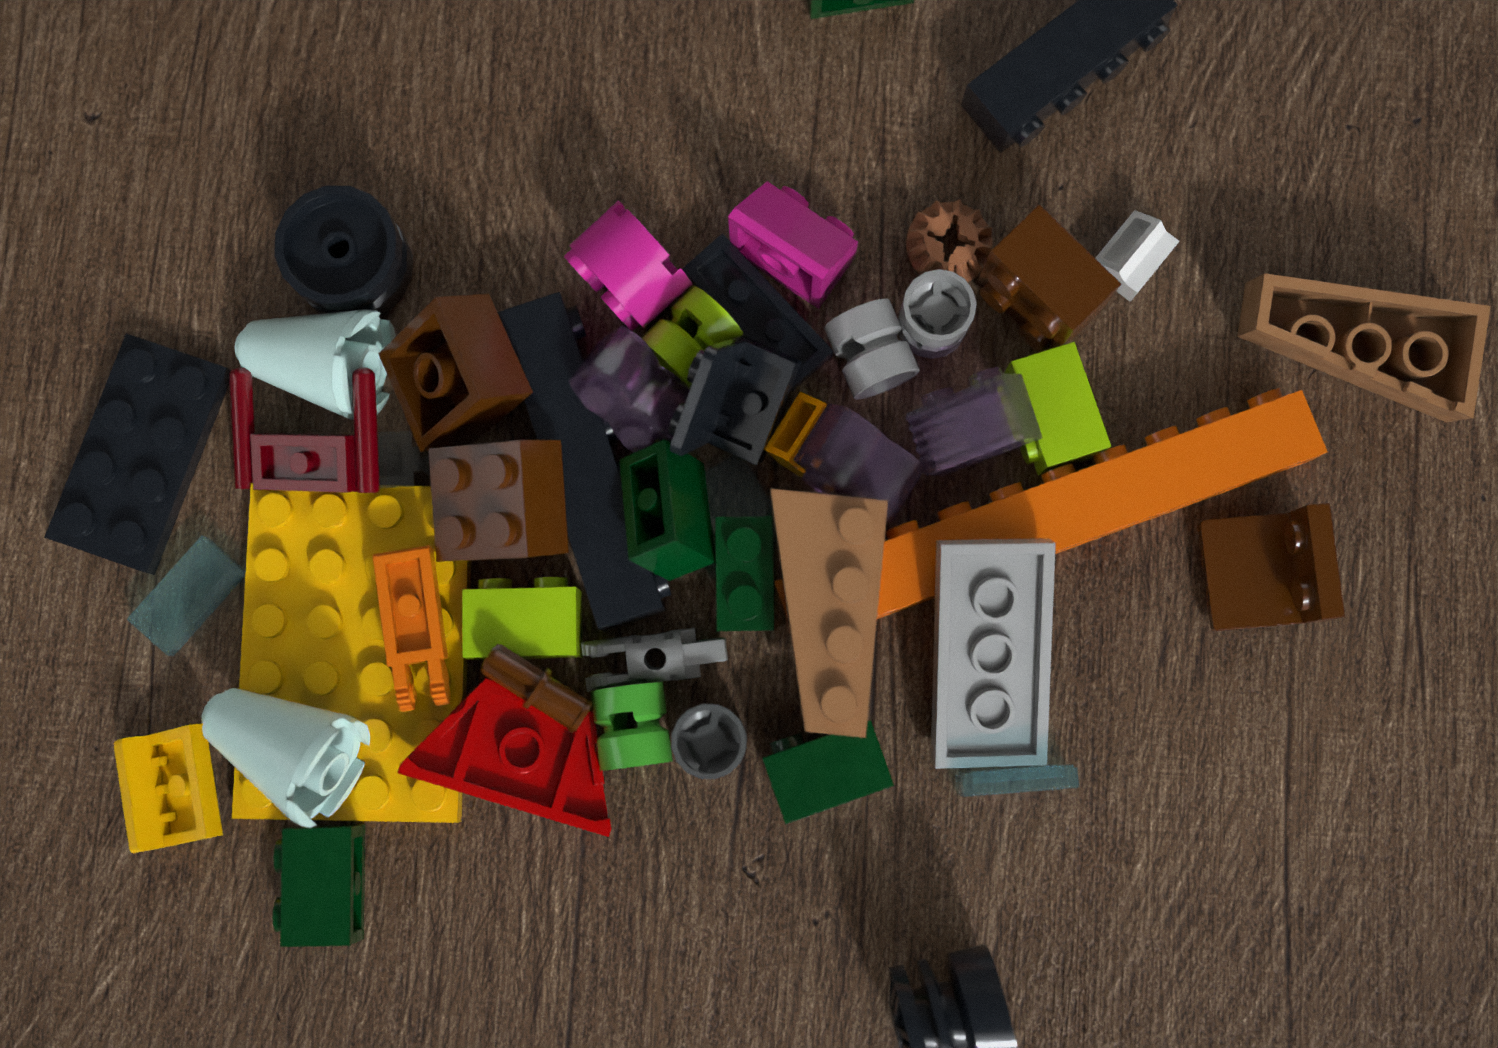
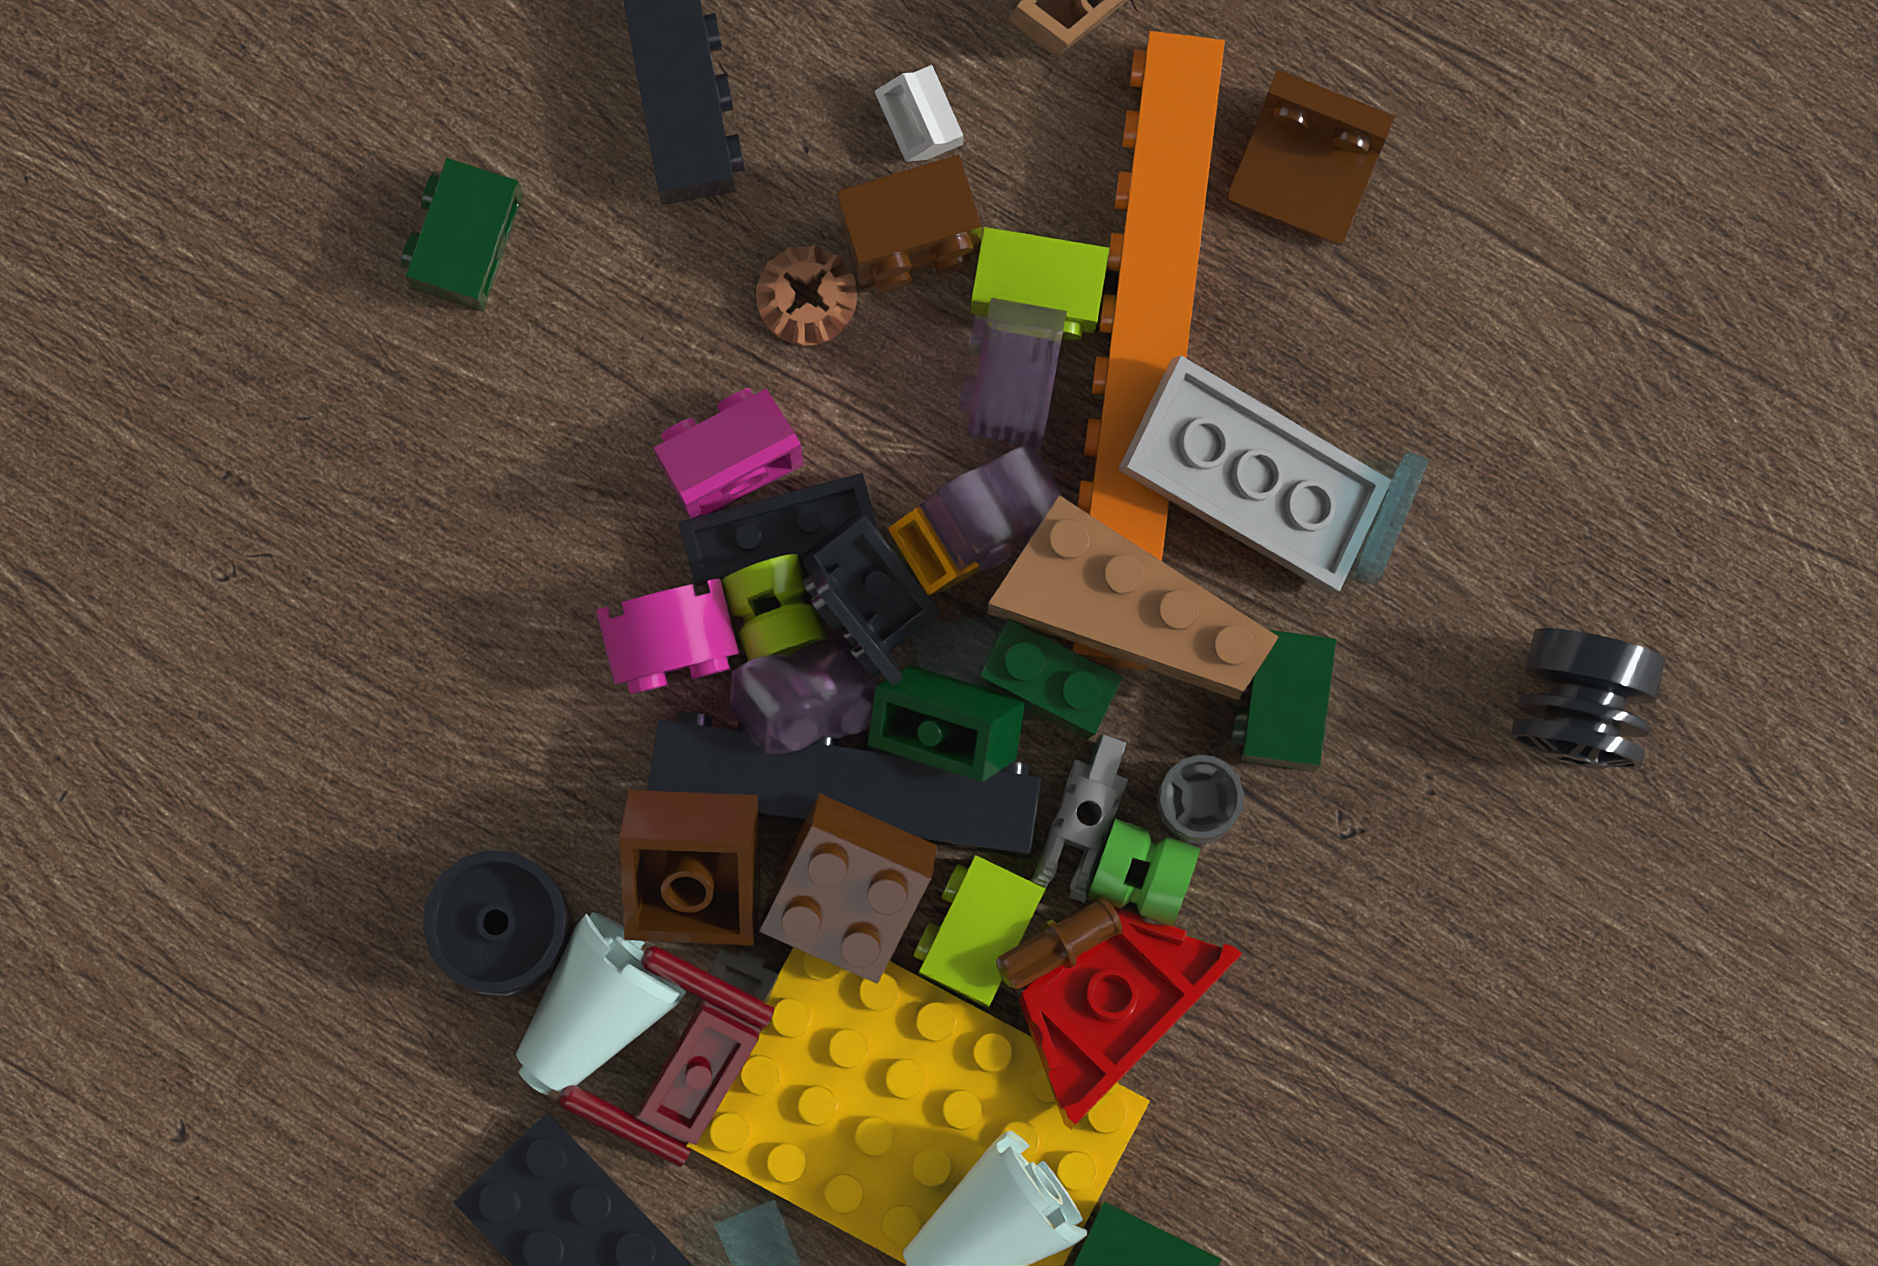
camera: 70 degrees left, 0 degrees up
orange hinge [373,545,451,712] -> none
light grey wheel [824,299,920,400] -> none
light grey wheel [898,269,977,359] -> none

